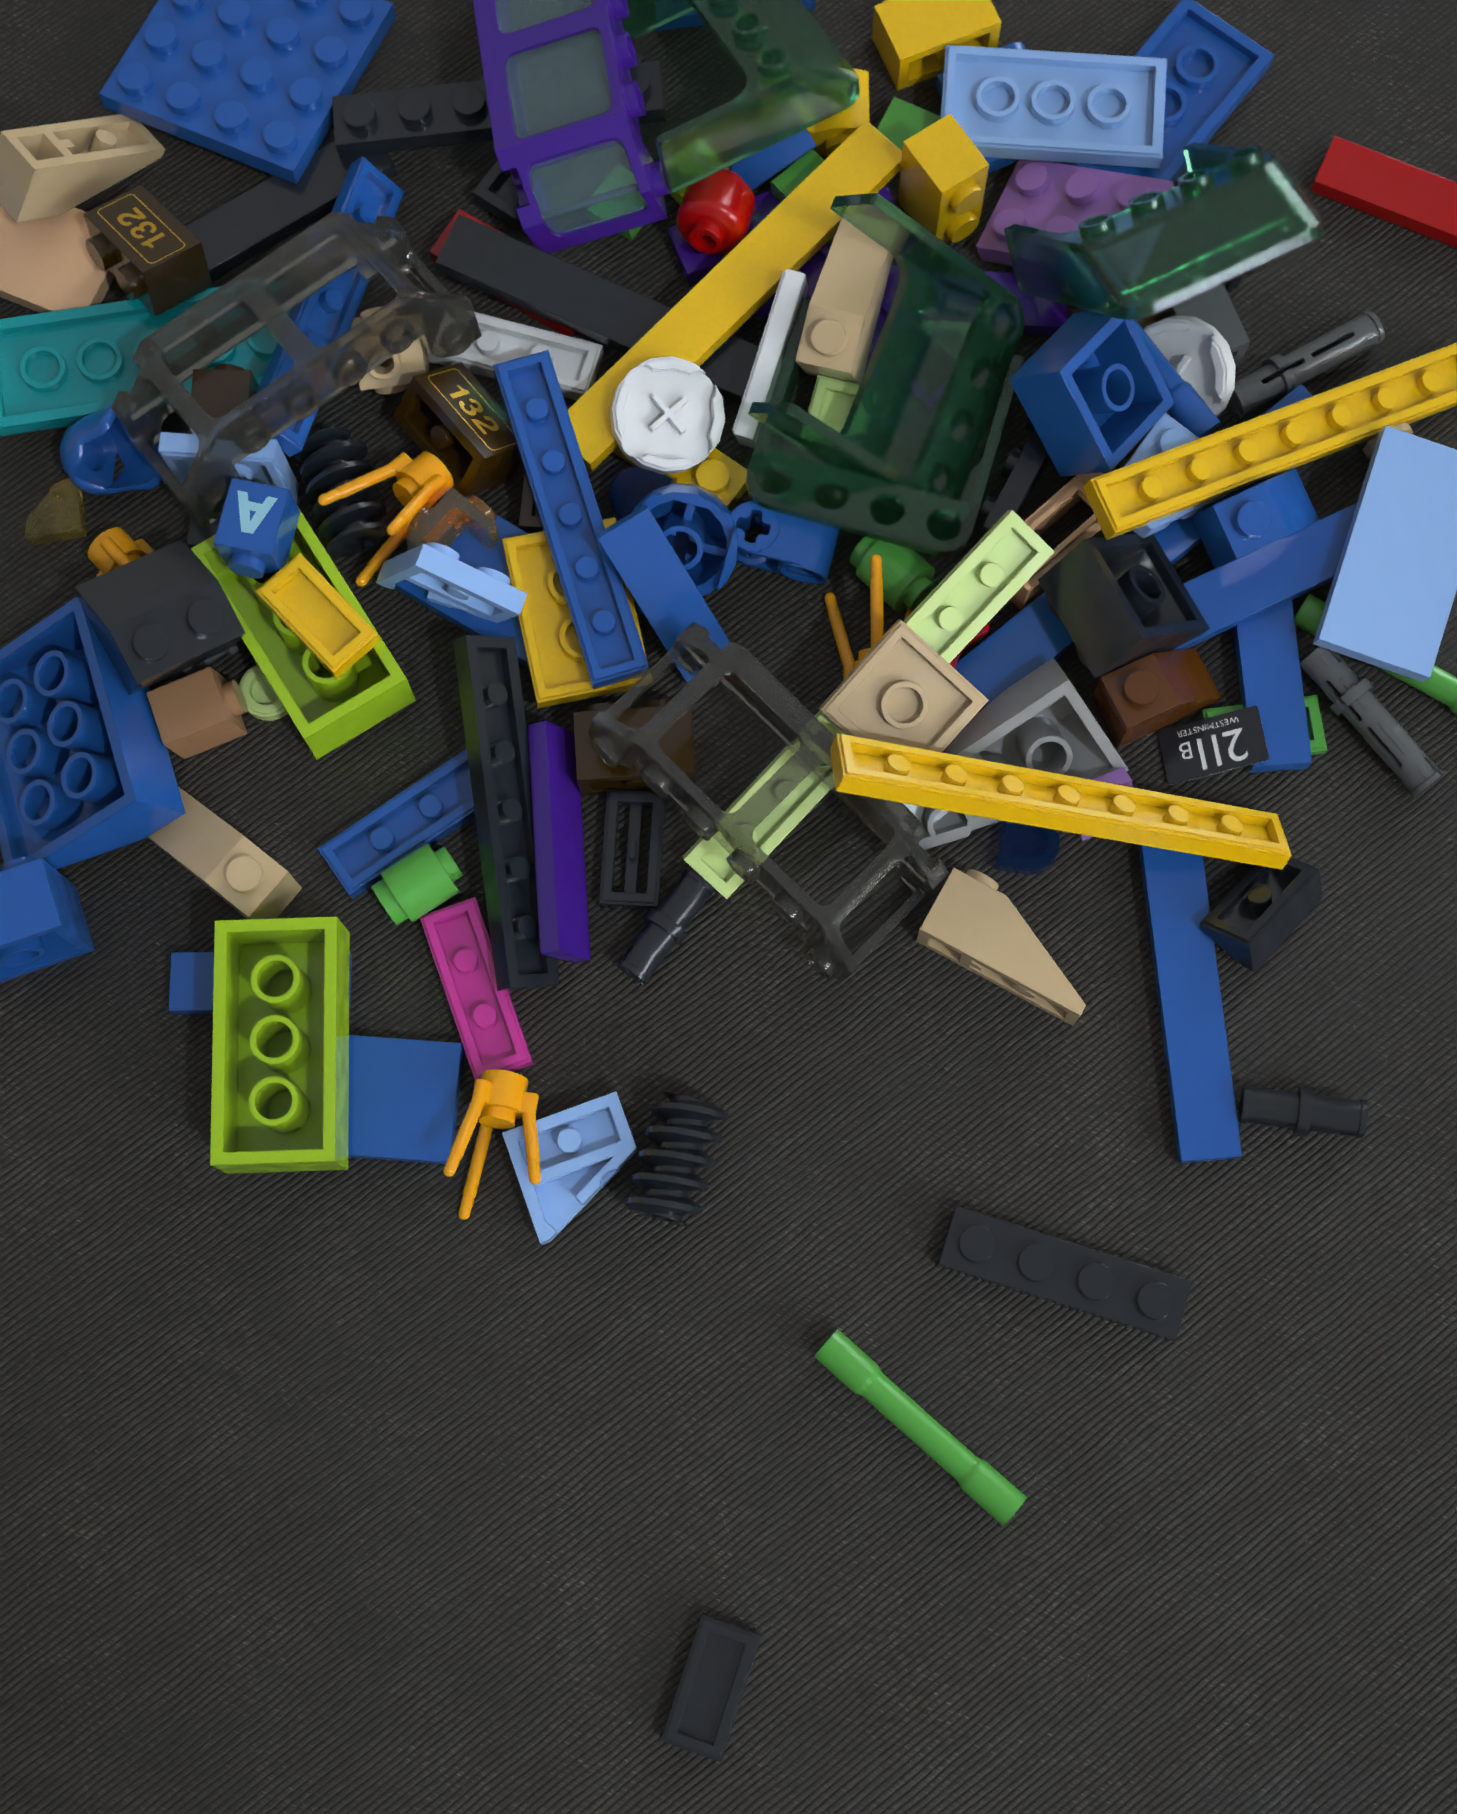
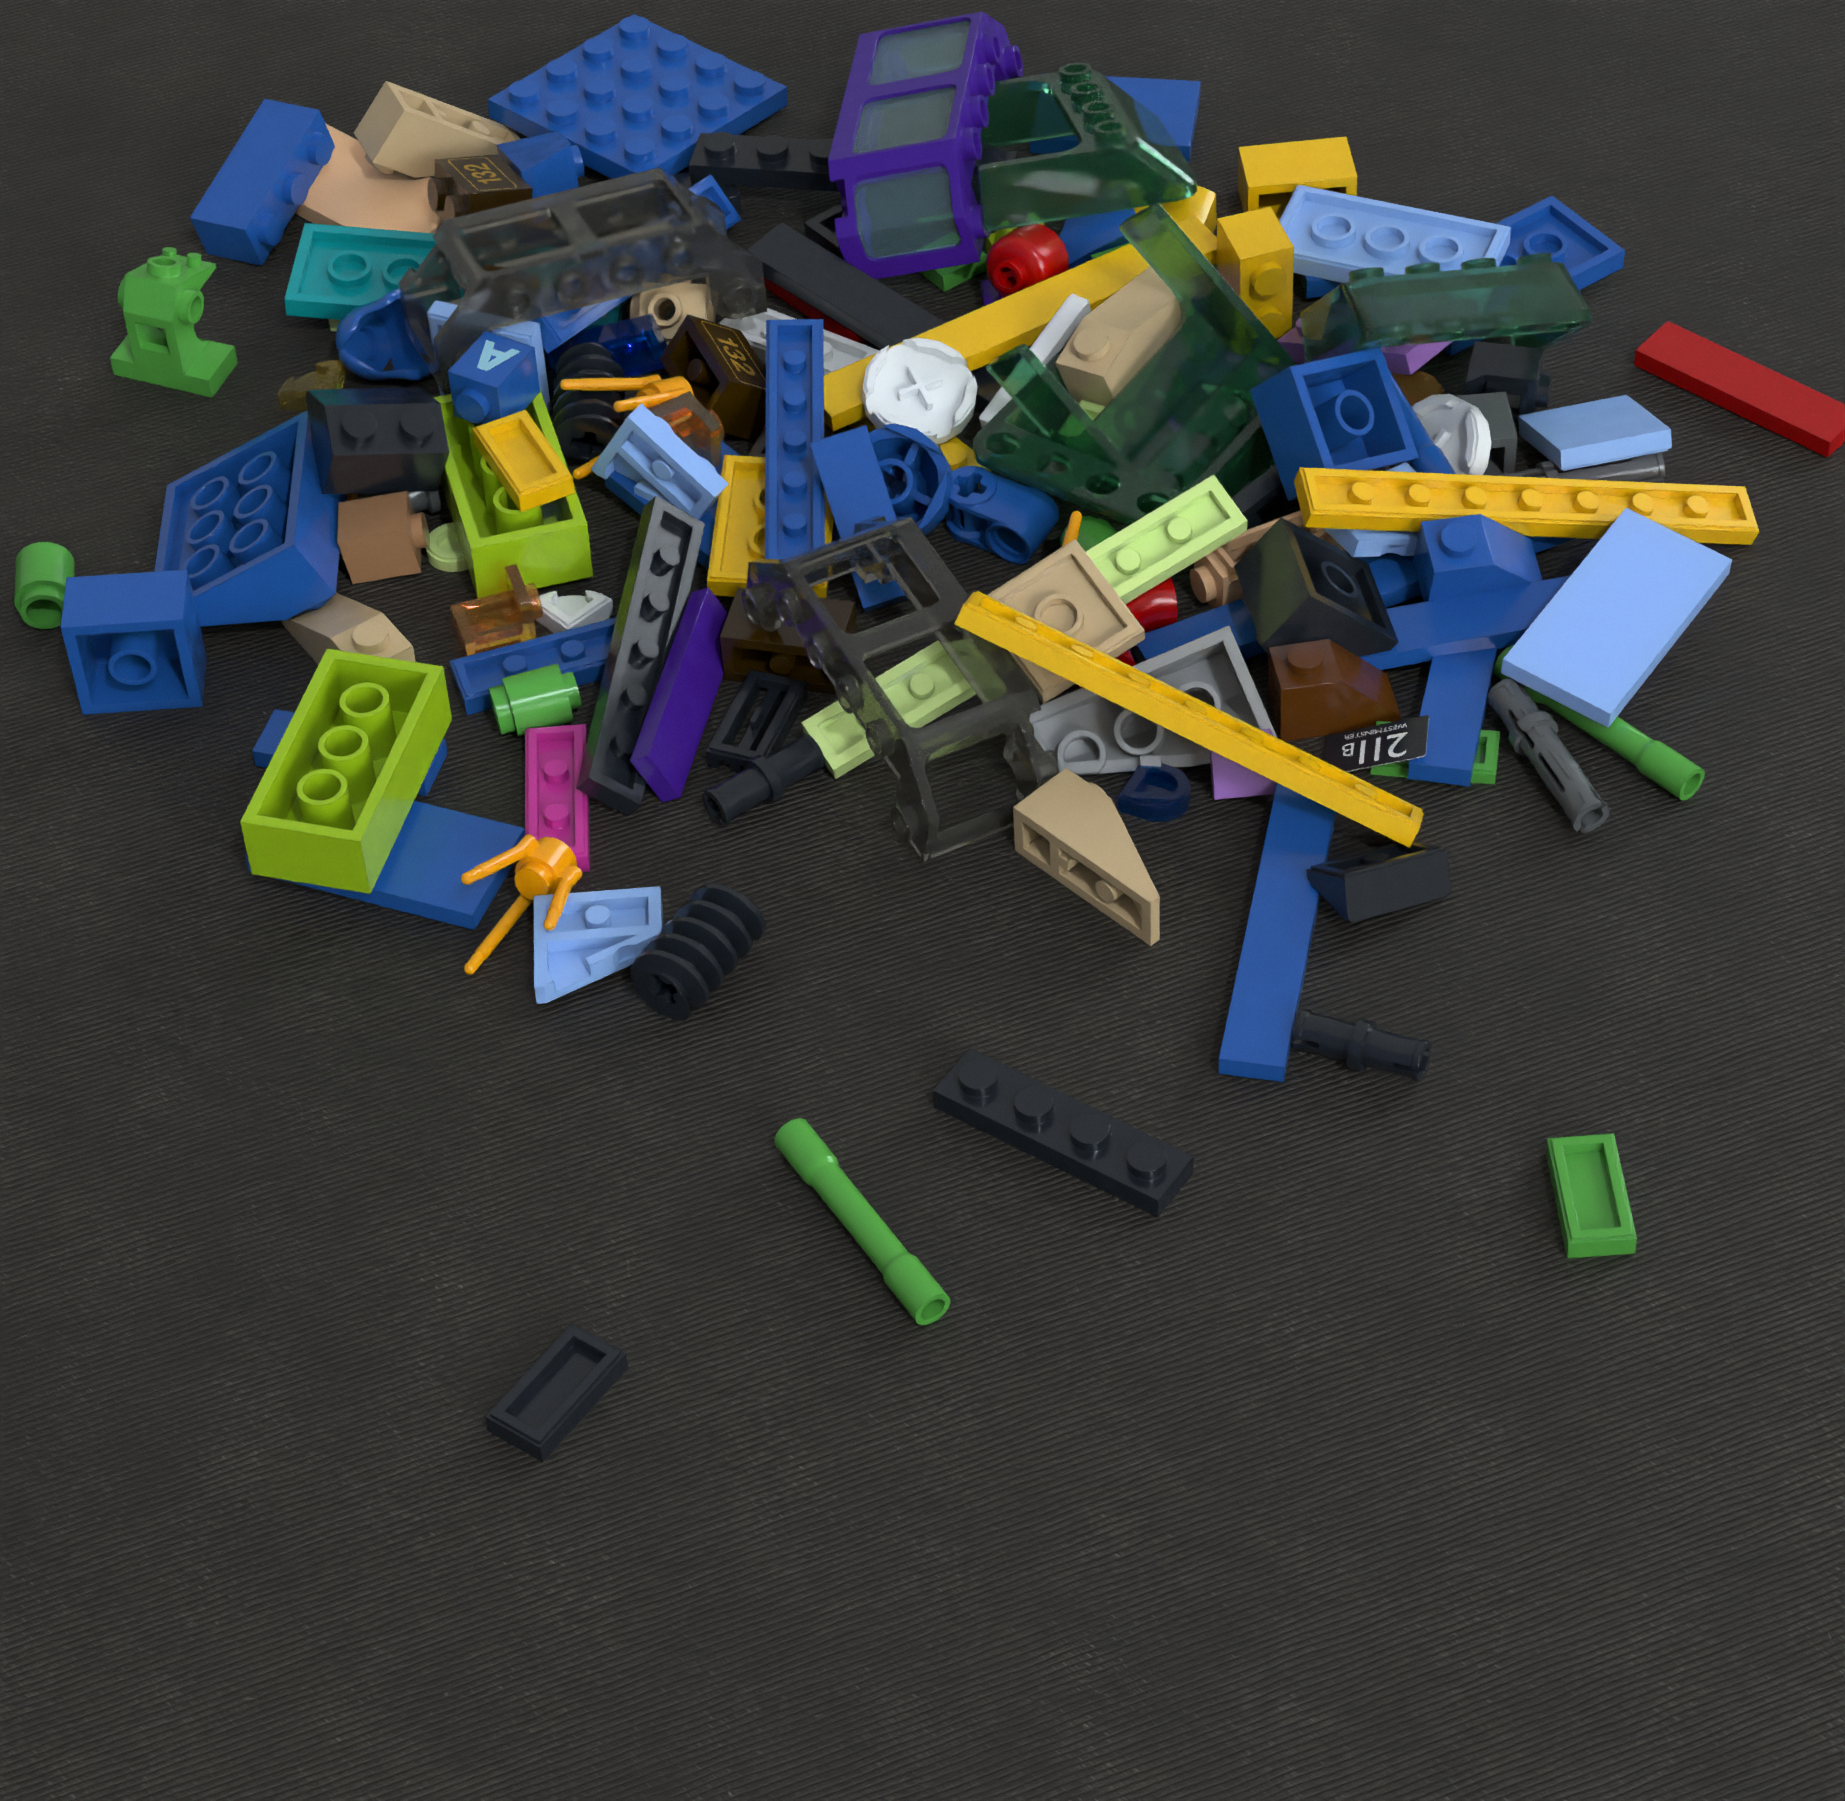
camera: 15 degrees right, 30 degrees down
none -> clear orange bracket [450,564,543,656]
none -> blue slope [496,131,584,223]
none -> white tile [529,590,614,633]
none -> clear blue plate [545,313,668,378]
none -> light blue tile [1518,395,1672,471]

